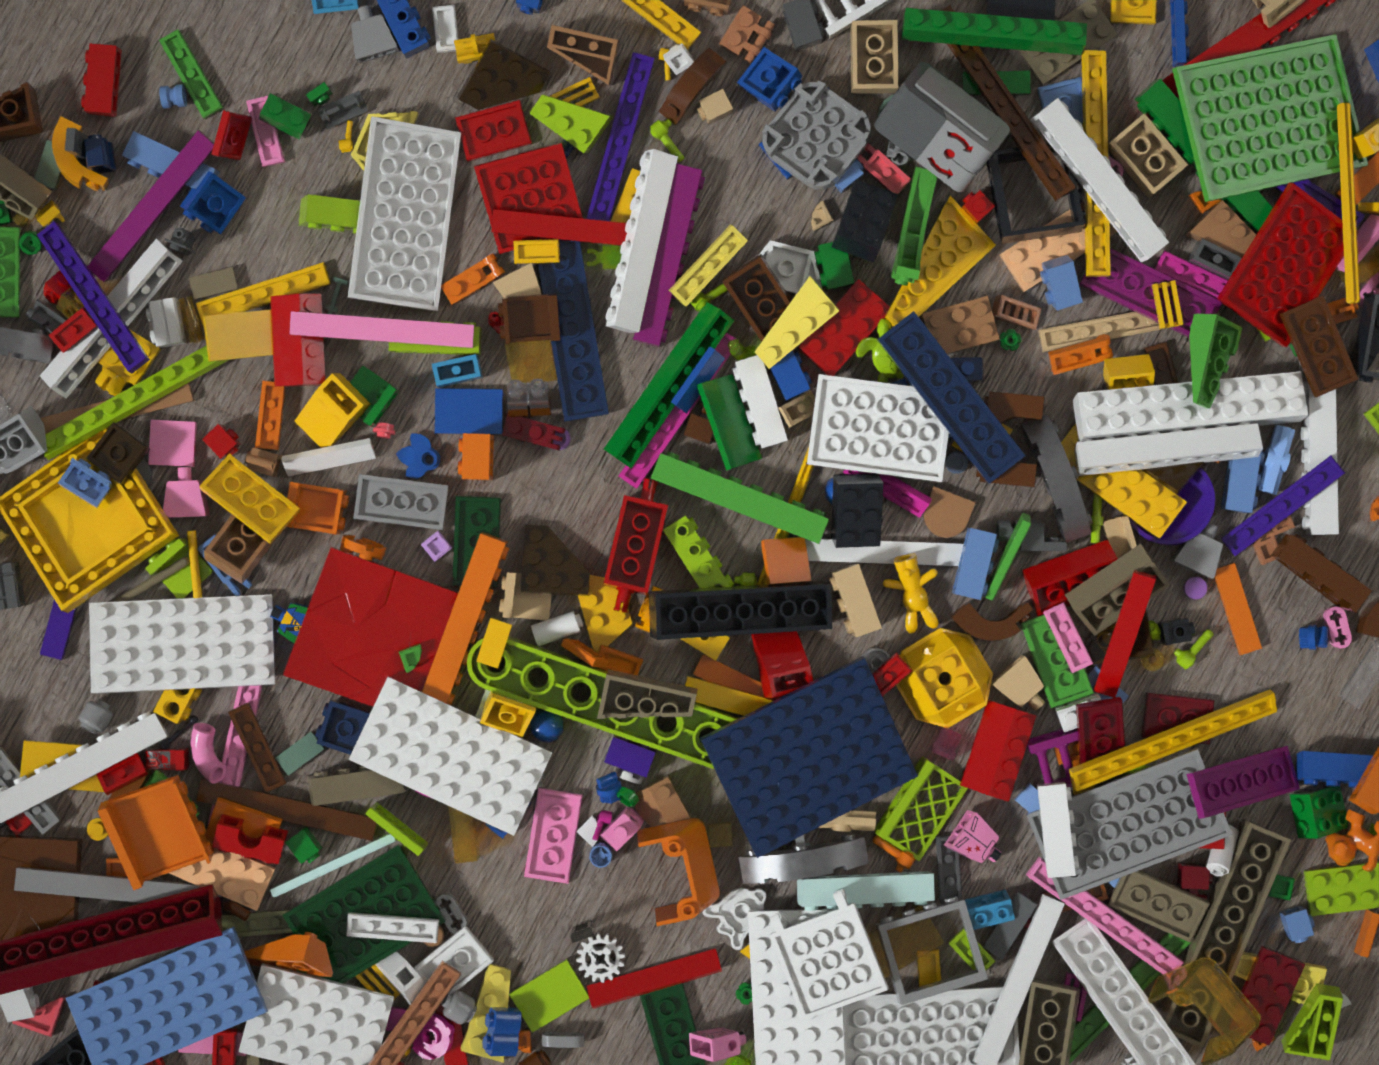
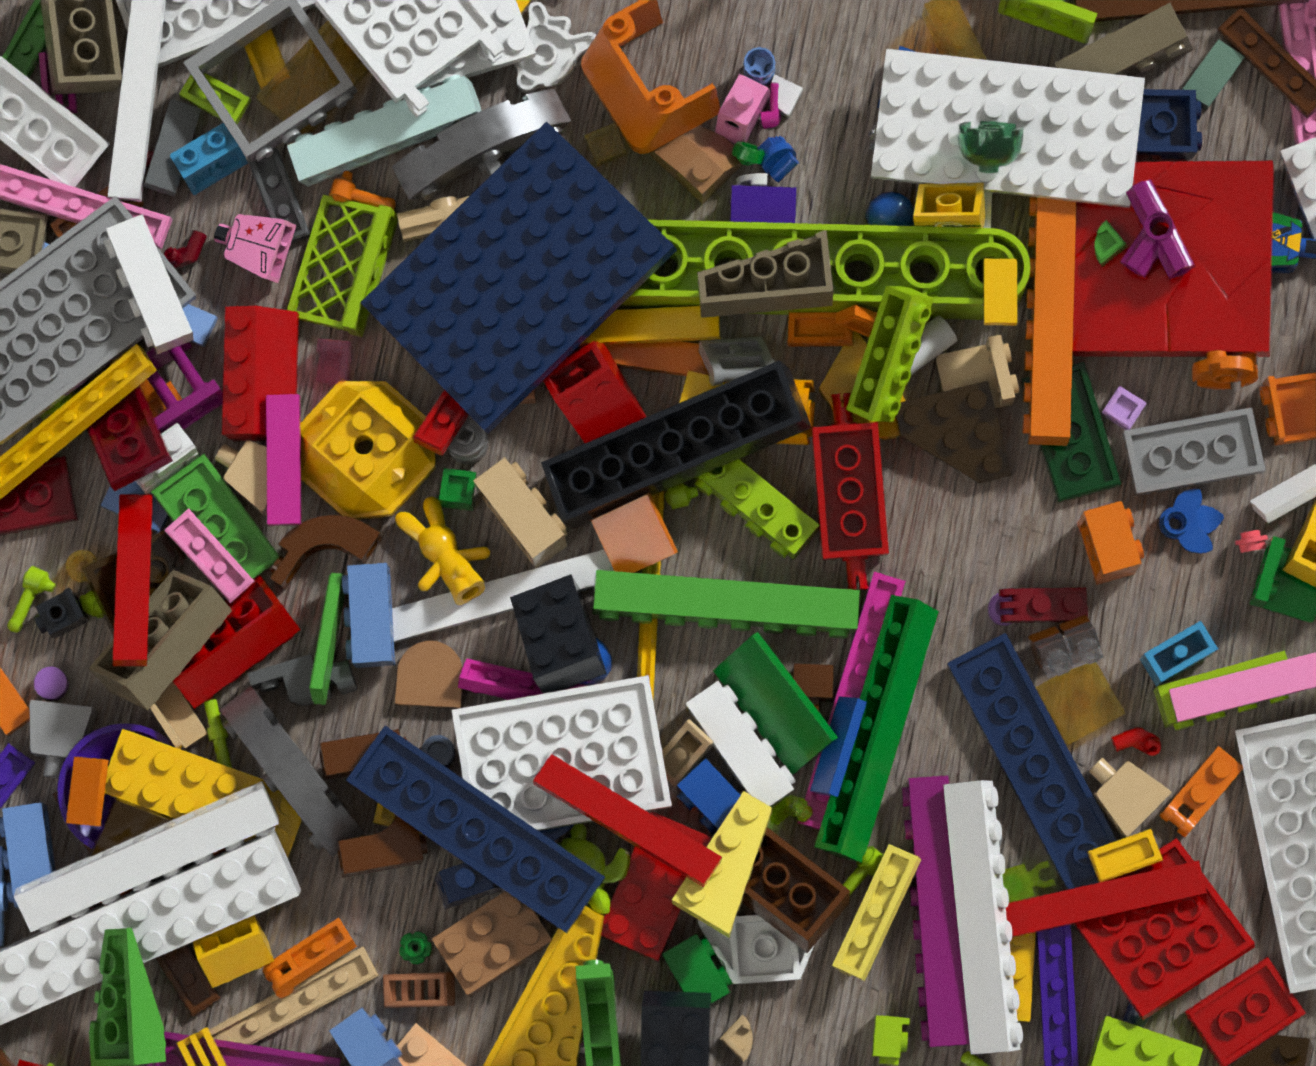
camera: 170 degrees right, 10 degrees down
blue tile [435,388,503,435] -> none
reddish brown panel [498,293,560,344] -> none
bright pink tile [524,787,583,884] -> none
none -> orange tile [66,756,109,827]
none -> dark red arm [163,230,207,269]
none -> dark pink tile [266,394,301,526]
none -> green panel [439,468,477,511]
none -> red tile [533,754,722,888]
none -> light grey plate [699,337,774,386]
none -> lime brick [846,285,934,422]
none -> lime brick [872,1015,910,1065]
none -> clear green cylinder [958,121,1024,173]
none -> magenta piece [1120,179,1195,279]

